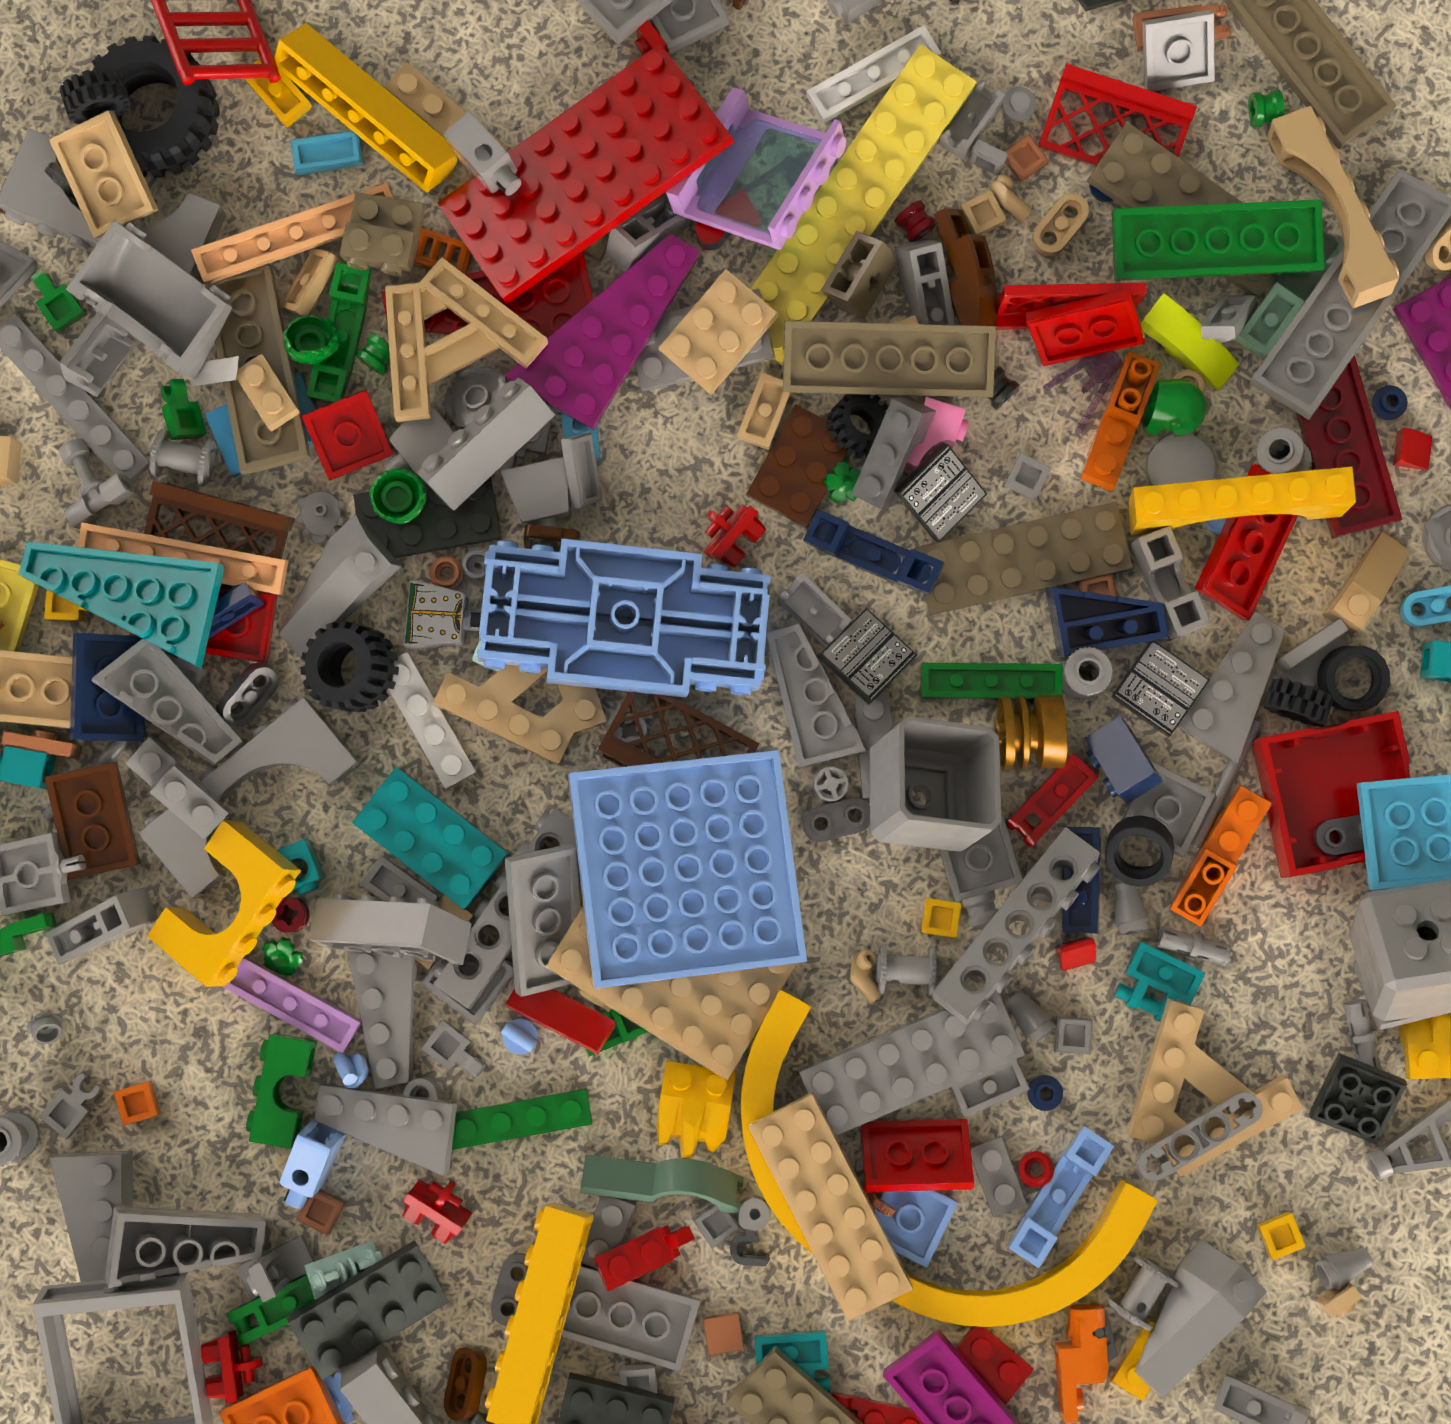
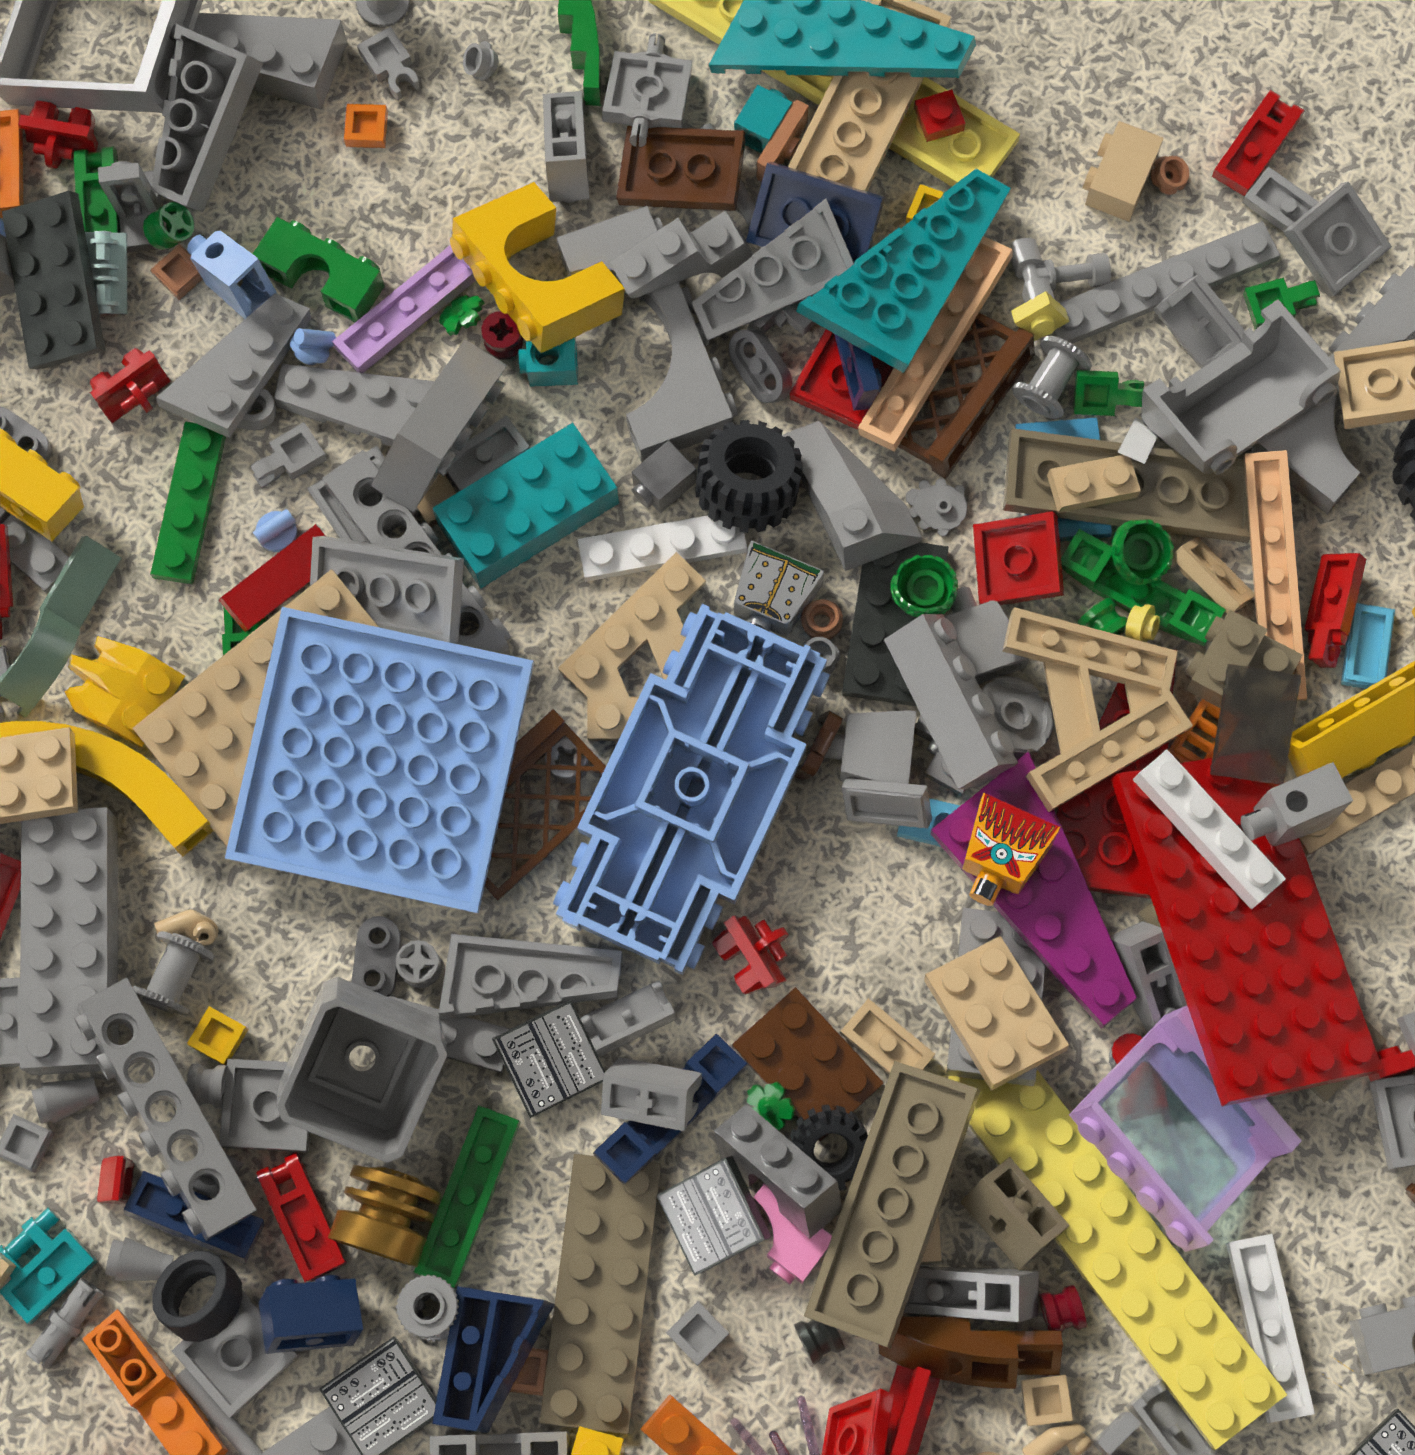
camera: 110 degrees right, 10 degrees down
none -> green wheel [143,202,195,250]
none -> light grey hinge [601,1057,702,1131]
none -> flat silver brick [632,440,696,513]
none -> torso [962,793,1060,906]
none -> light yellow plate [1011,291,1069,341]
none -> light yellow plate [1125,604,1160,643]
none -> white plate [1132,749,1286,909]
none -> clear smoke piece [1210,664,1301,785]
none -> red hinge [1304,553,1367,668]

